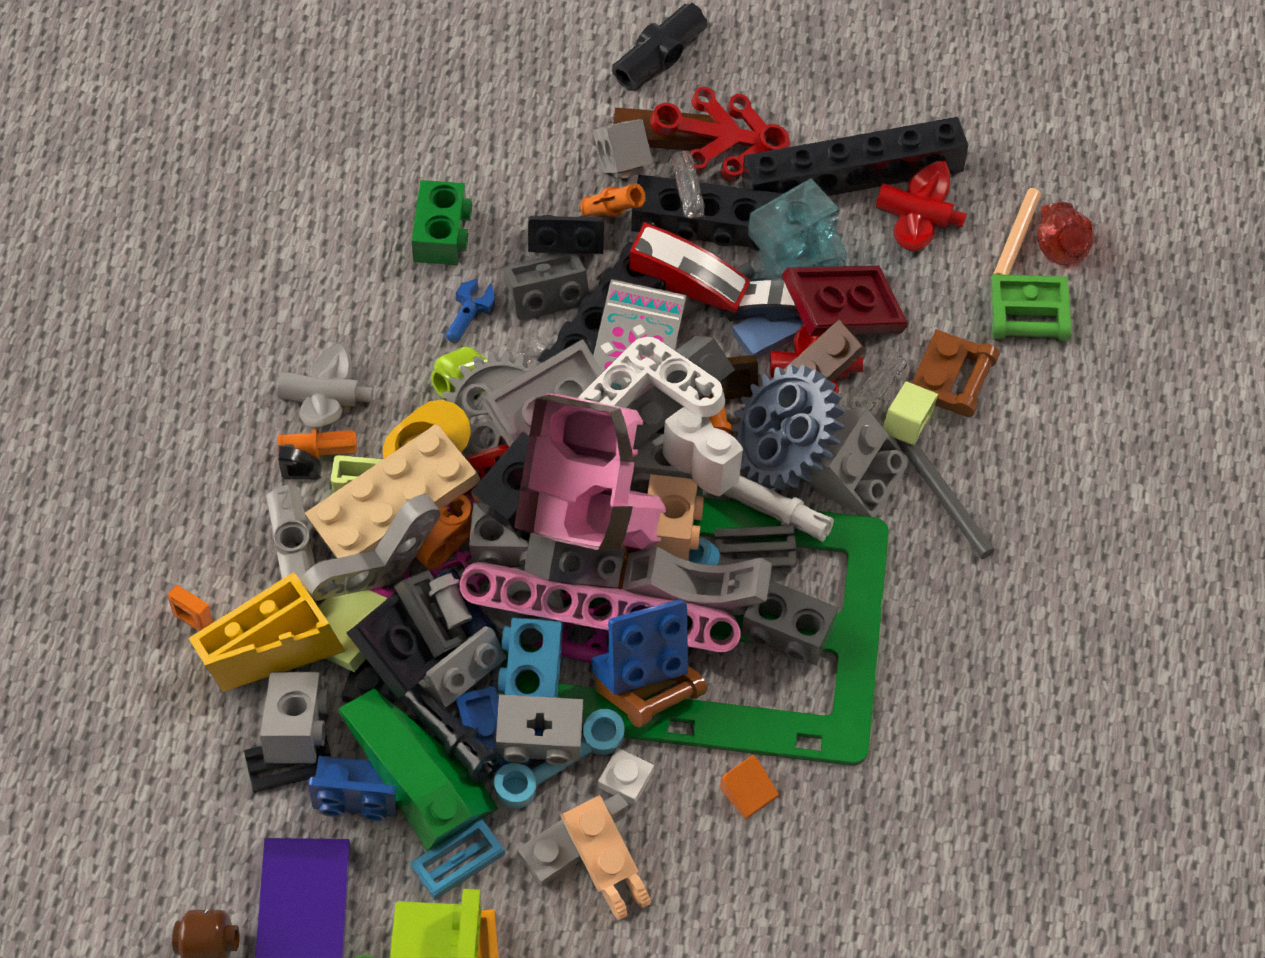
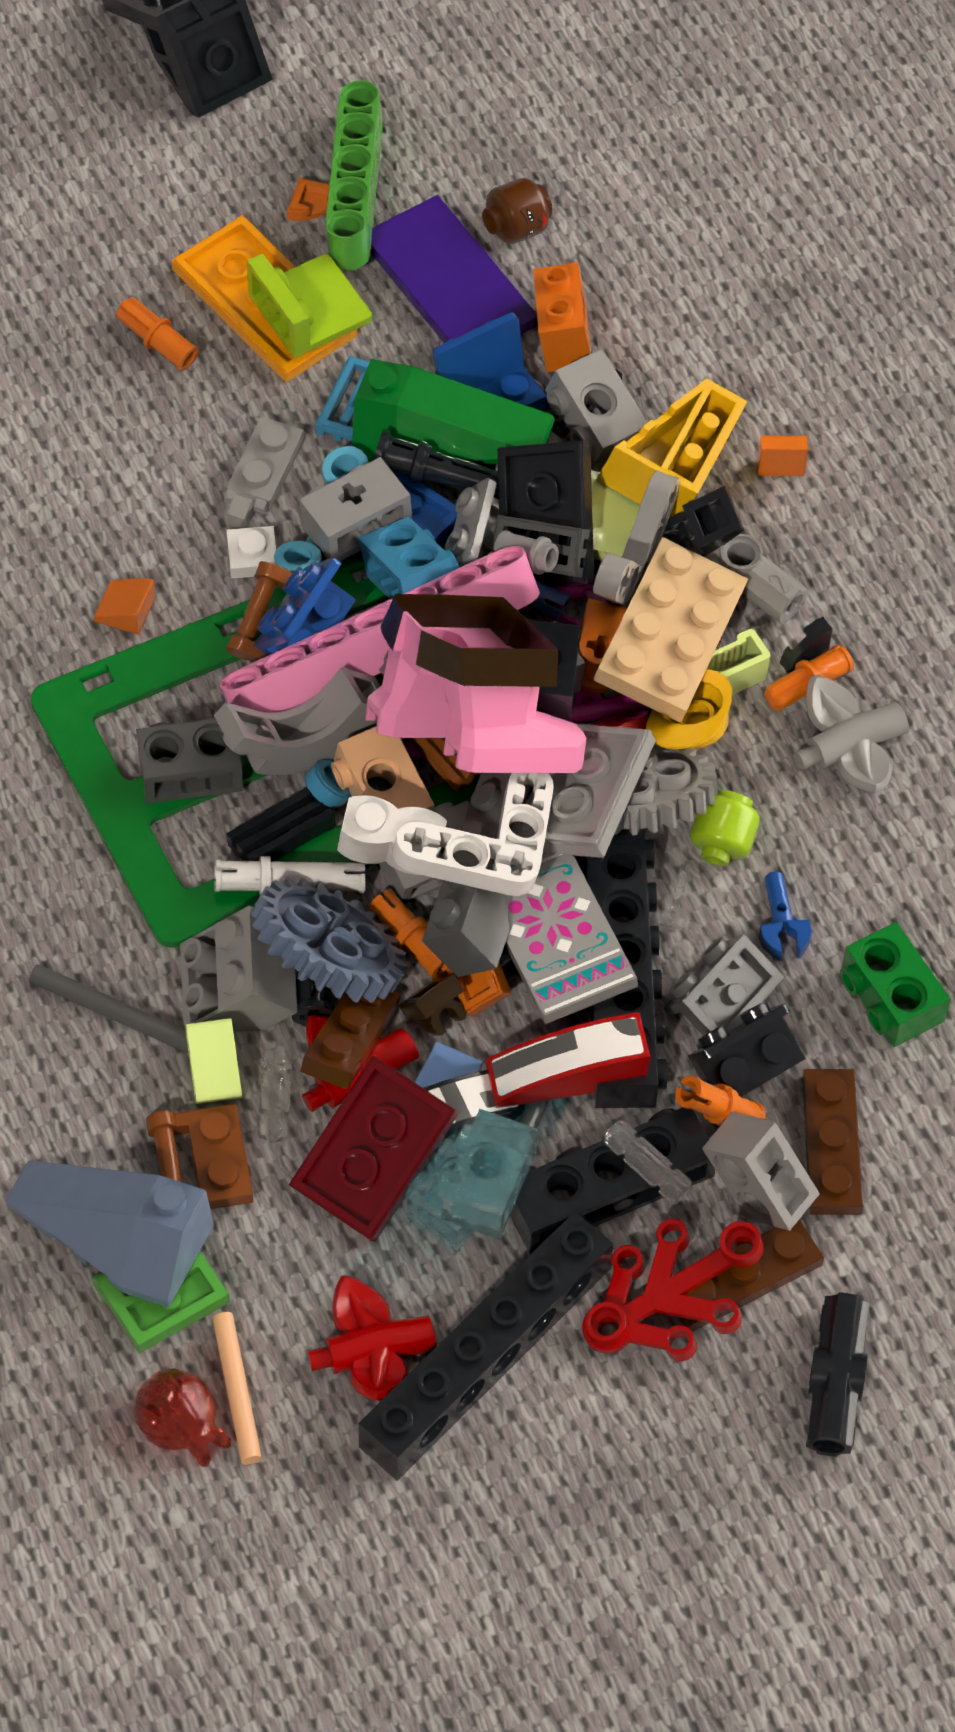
camera: 145 degrees right, 0 degrees up
light nougat hinge [560,795,651,920] -> none
none -> sand blue wedge [5,1160,214,1308]
none -> orange brick [533,262,591,372]
none -> black slope [662,486,744,557]
none -> reddish brown plate [802,1069,863,1215]

